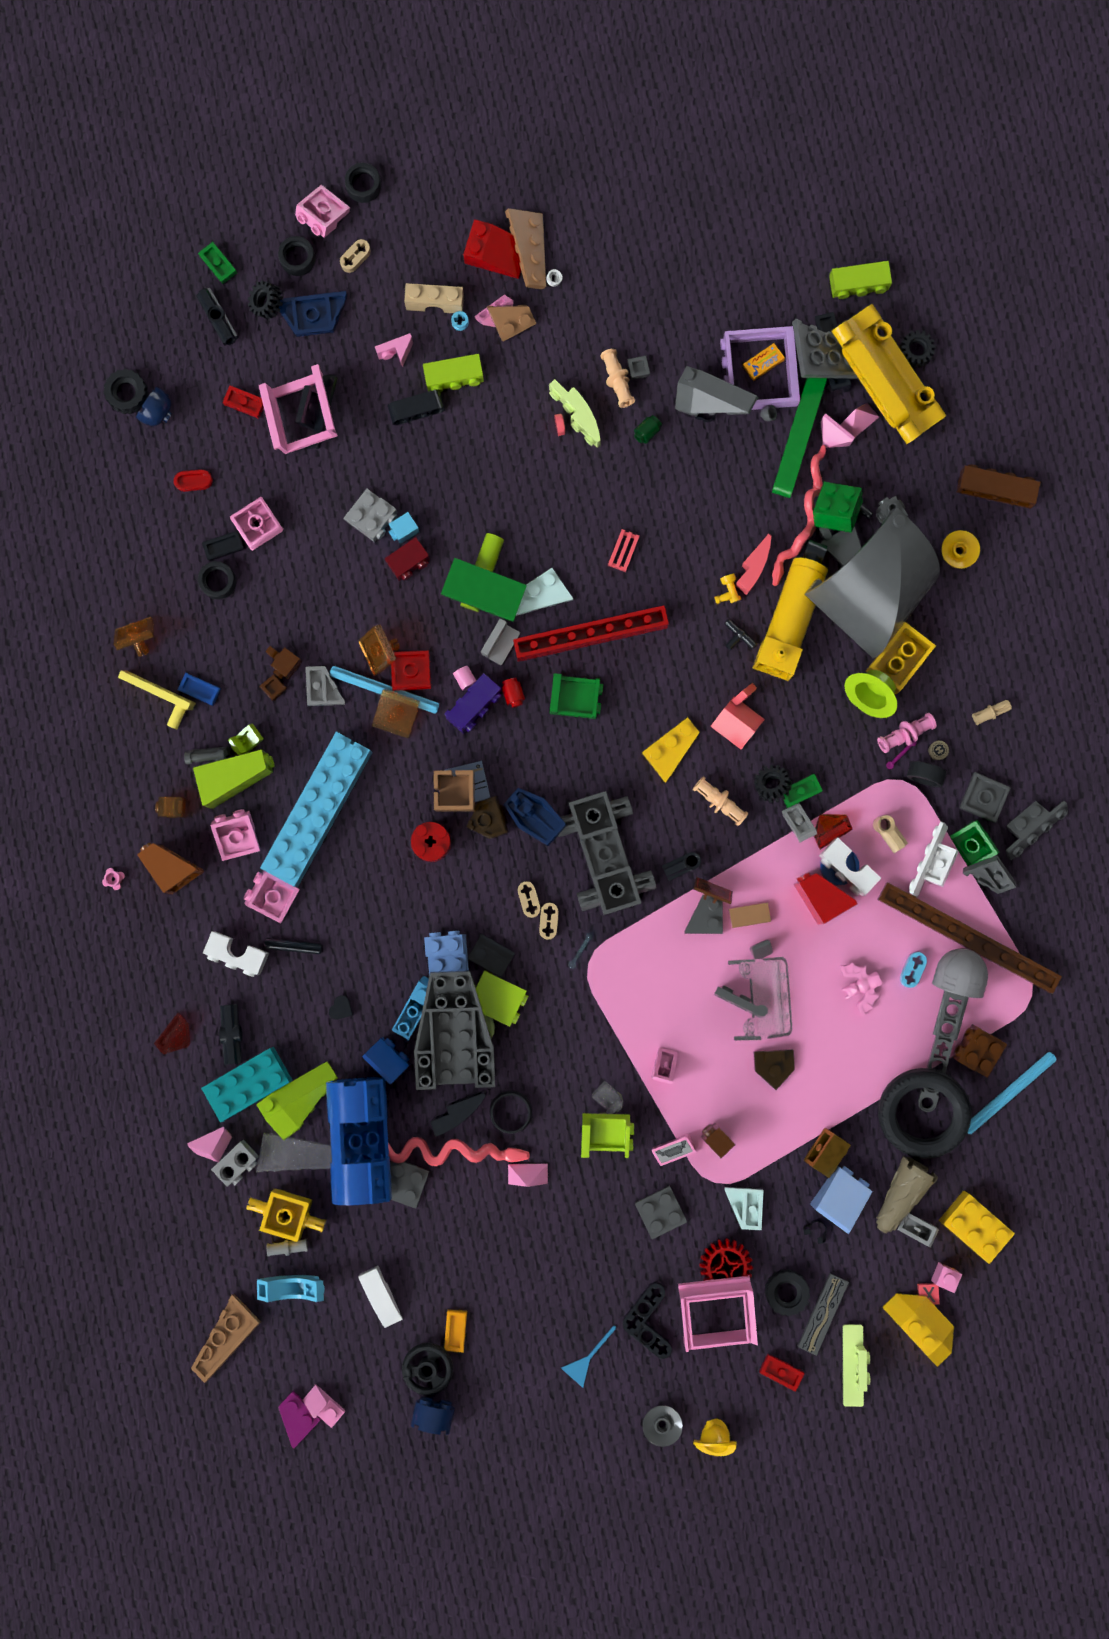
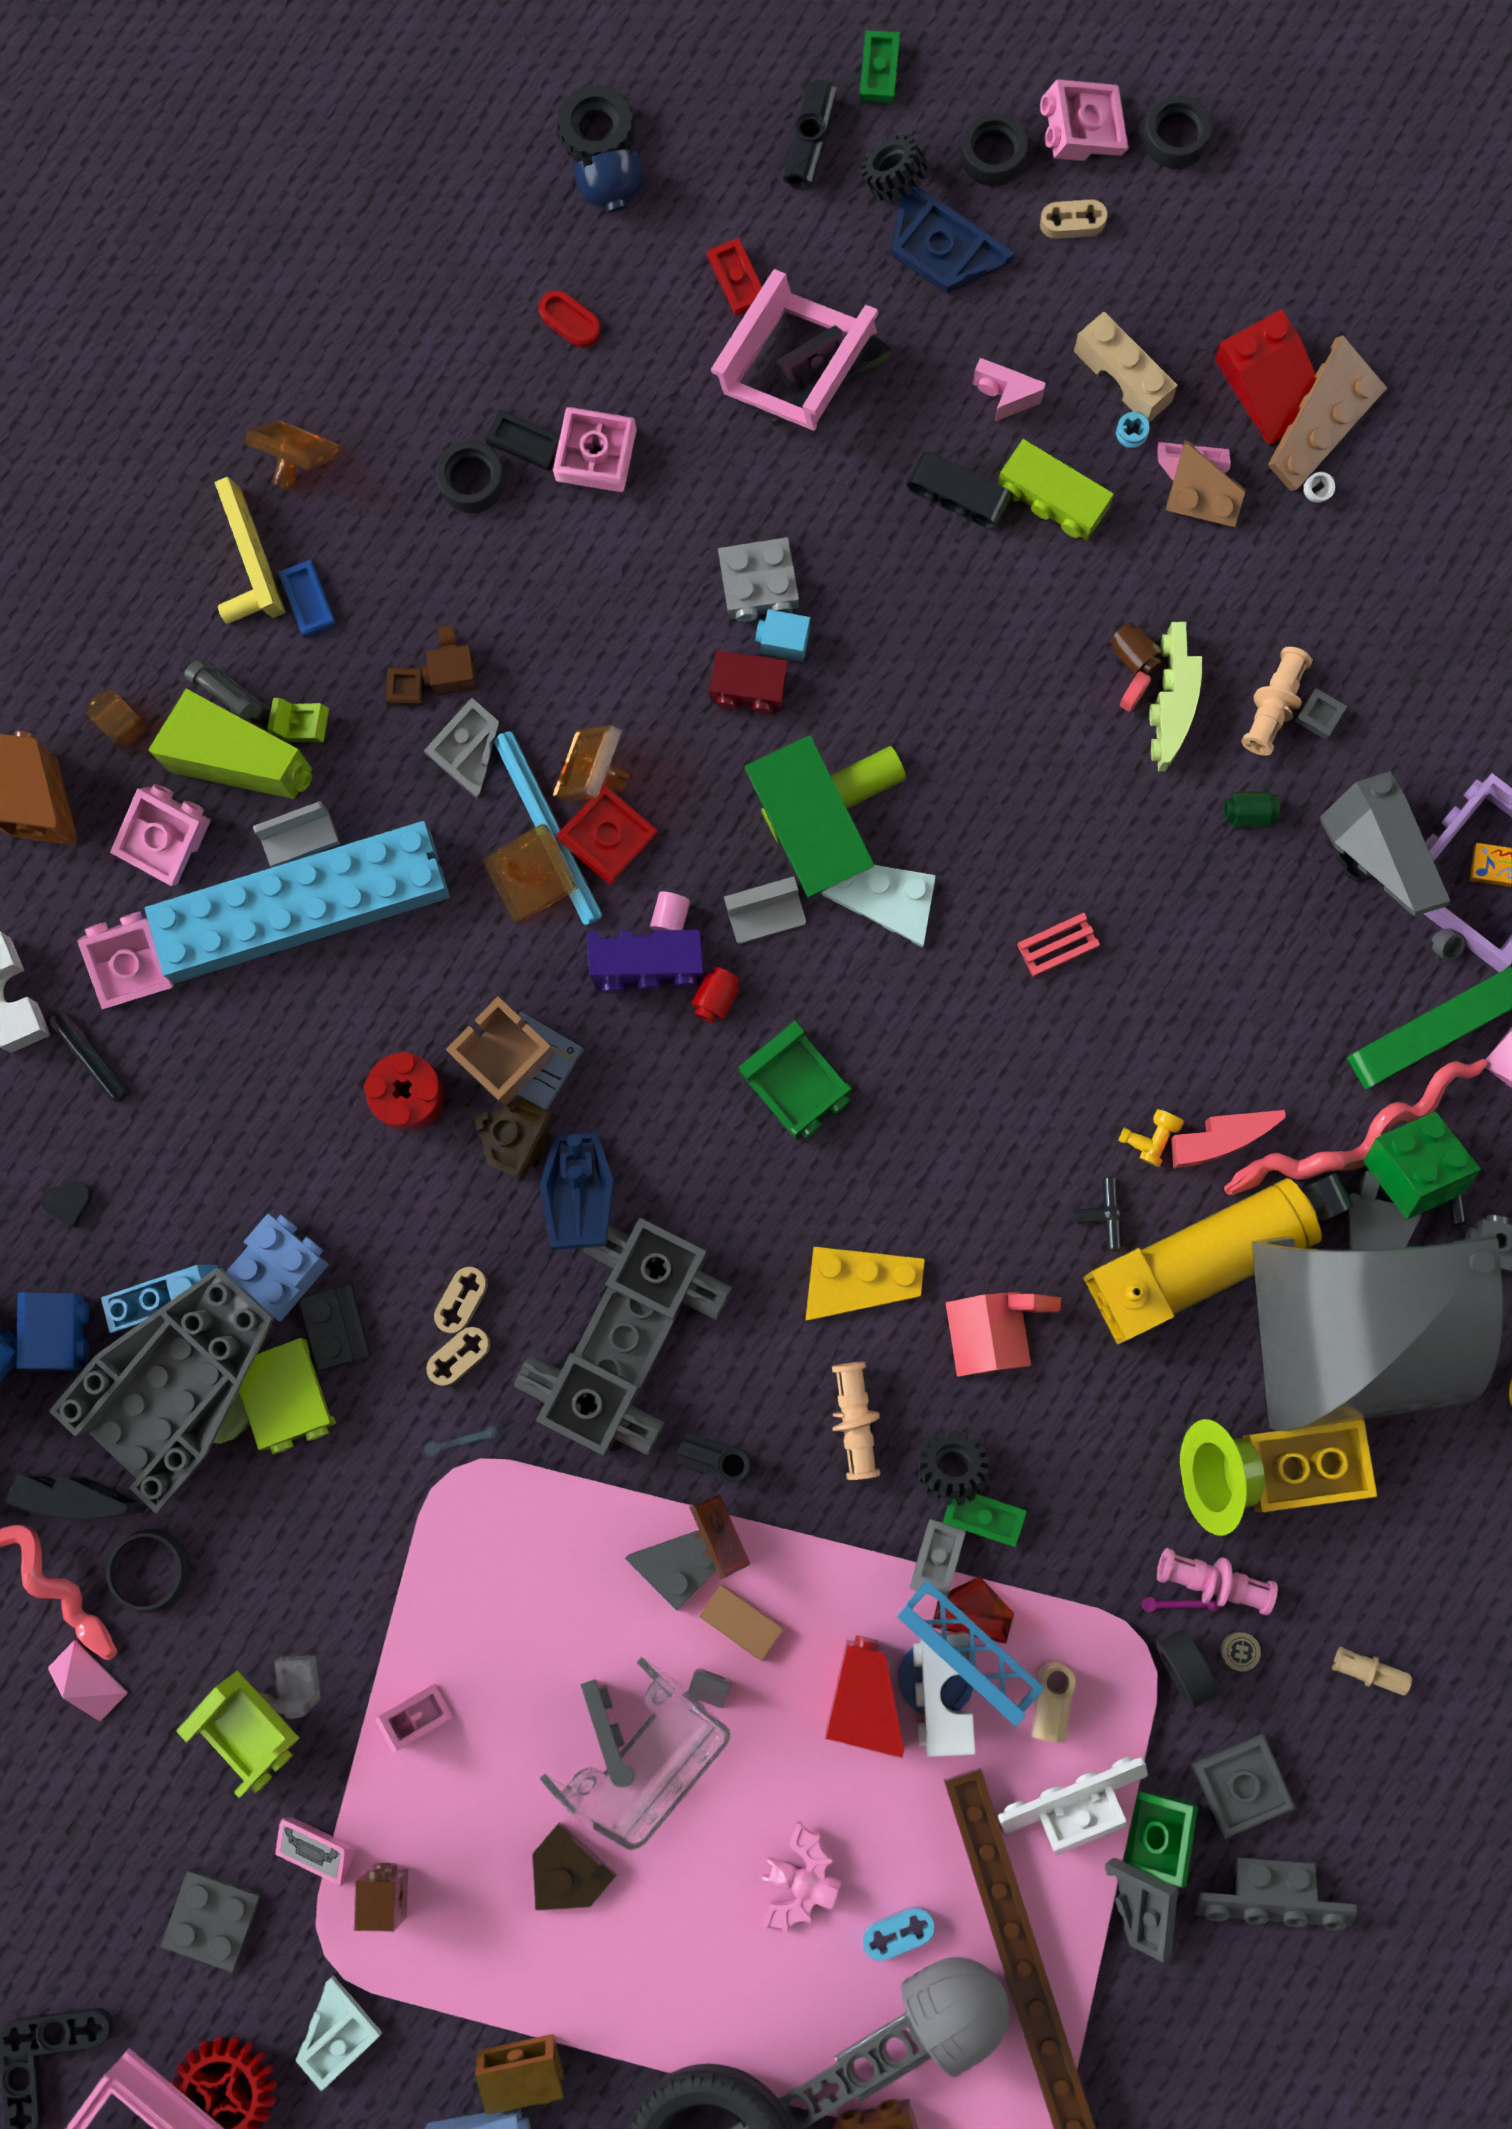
camera: 50 degrees right, 5 degrees down
red brick [513,606,669,662] -> none
none -> light grey panel [253,801,340,868]
none -> dark azure fence [896,1580,1045,1727]
none -> reddish brown brick [1110,622,1163,676]

